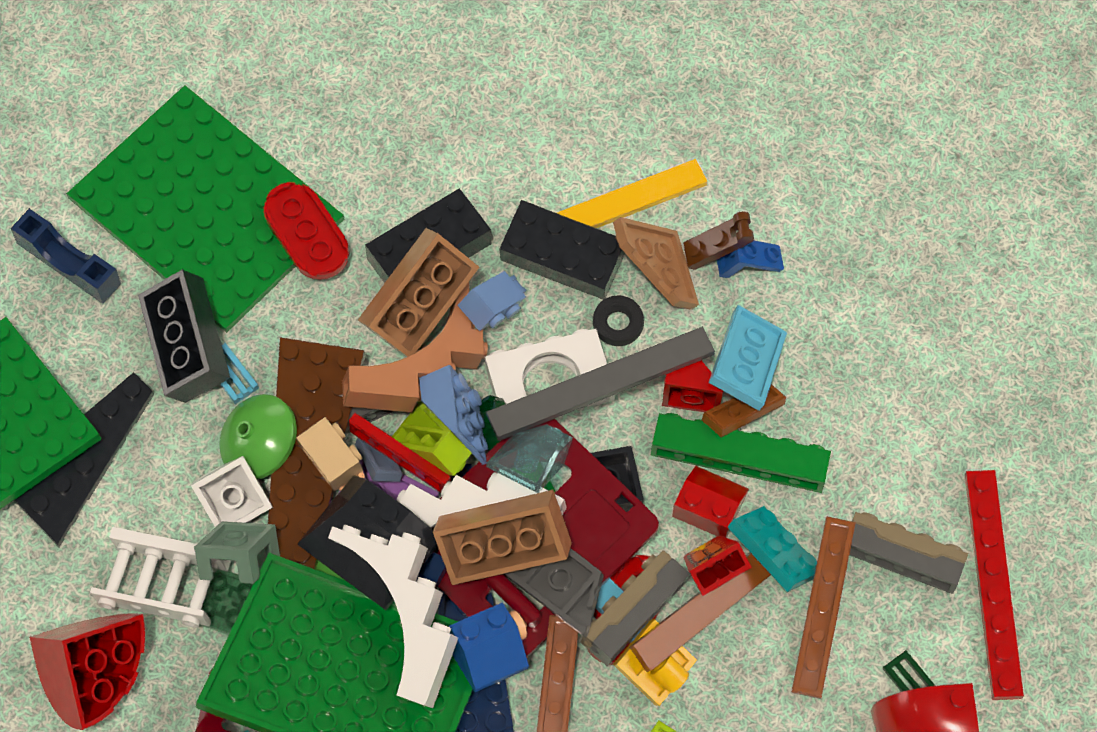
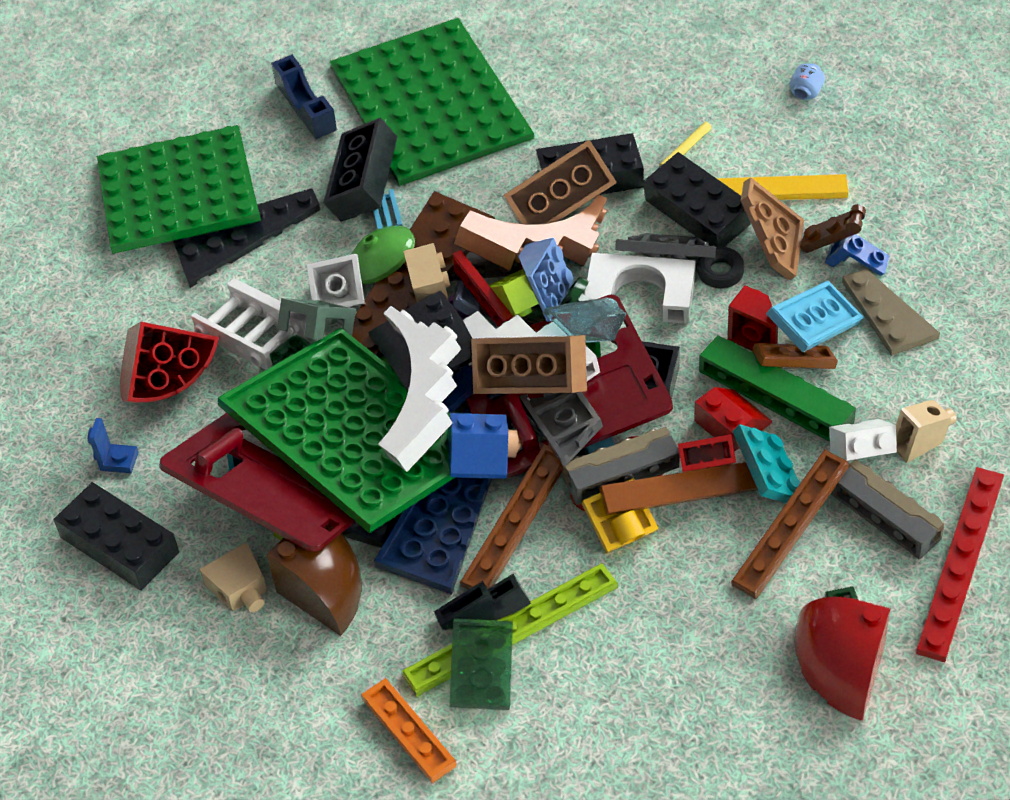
camera: 30 degrees right, 15 degrees down
red tile [264,182,349,280] -> none
medium blue brick [458,271,527,331] -> none
dark grey tile [486,326,715,441] -> none
none -> dark grey wing [615,233,716,259]
none -> light yellow bar [659,122,711,167]
none -> light blue head [789,63,825,100]
none -> white brick [829,419,897,461]
none -> dark tan wing [842,269,940,356]
none -> tan torso [896,400,956,463]

